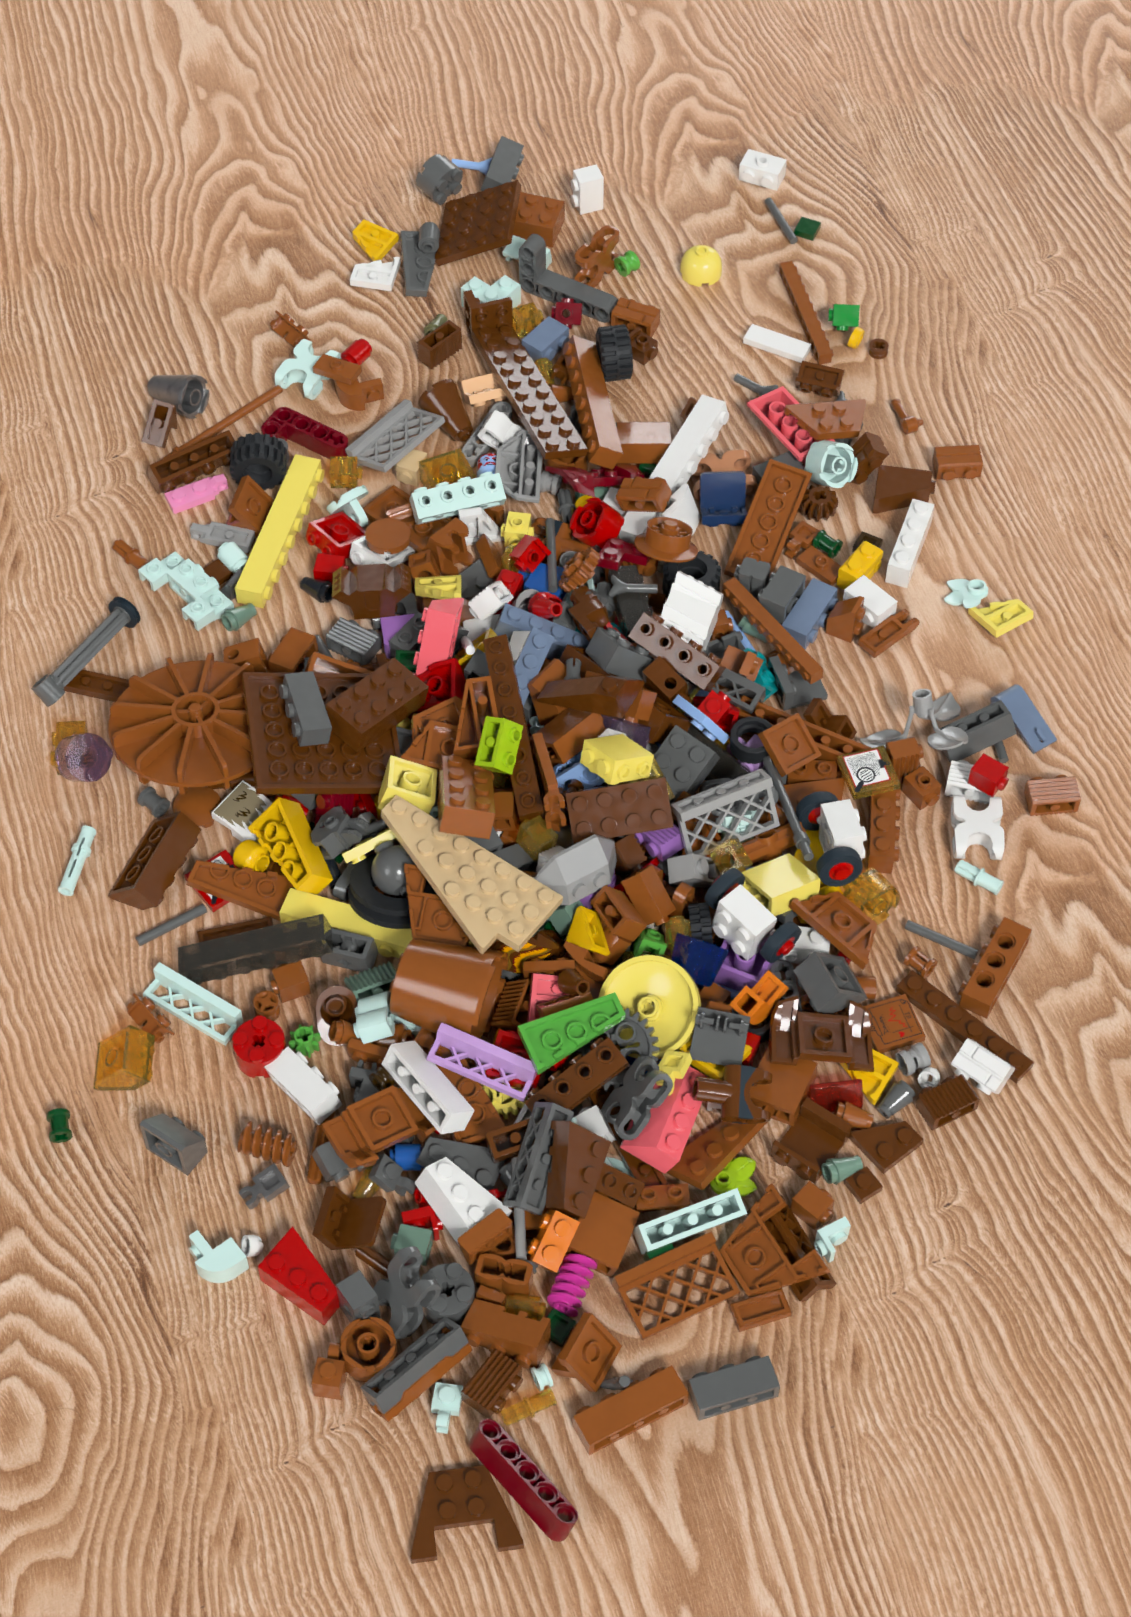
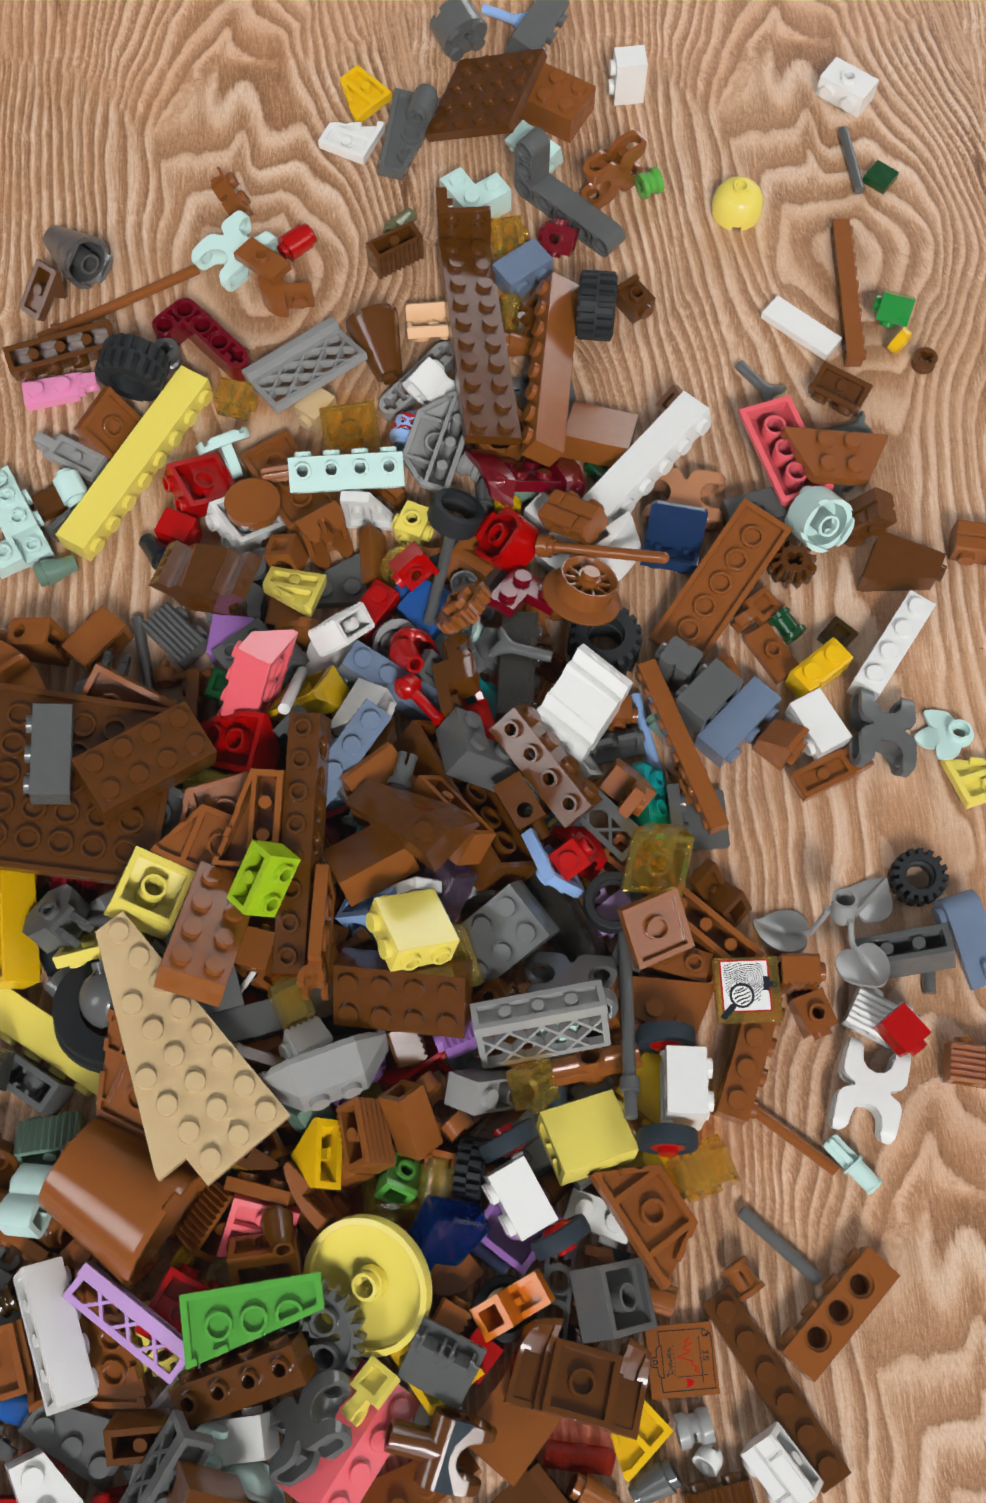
camera: 15 degrees right, 15 degrees up
dark orange brick [611,297,661,337] -> none
dark orange piece [891,399,923,434] -> none
none -> red piece [394,674,445,726]
none -> black tyre [427,488,485,540]
none -> dark orange piece [535,534,670,564]
none -> clear yellow slope [621,823,695,897]
none -> dark orange bar [755,1105,840,1175]
none -> dark grey piece [849,688,917,778]
none -> black tyre [887,848,949,907]

